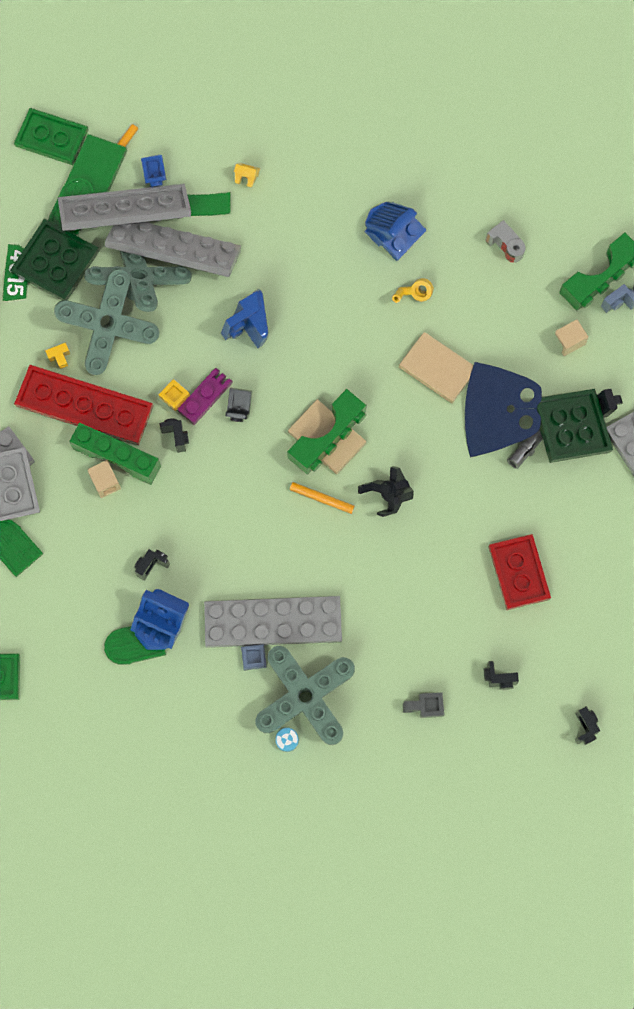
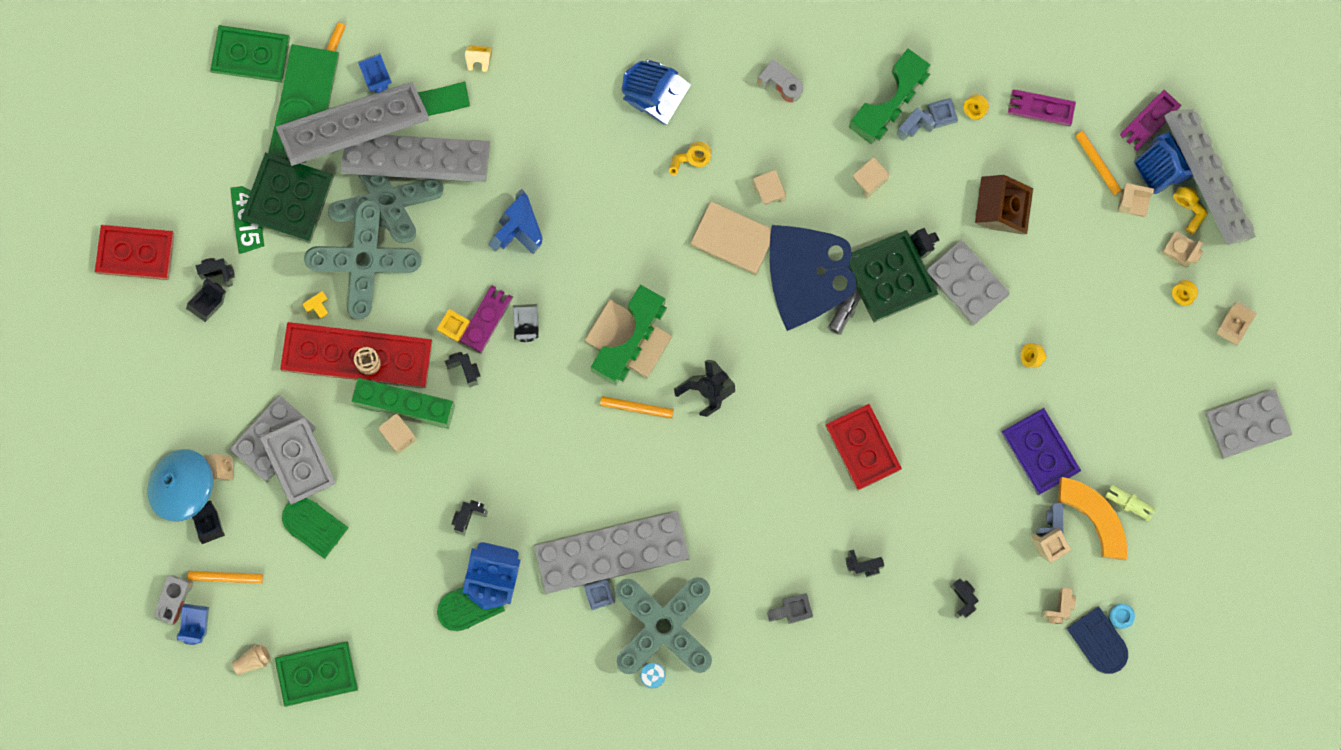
camera: 15 degrees left, 5 degrees up
none -> tan wheel [354,347,381,375]
none -> tan panel [752,170,786,205]

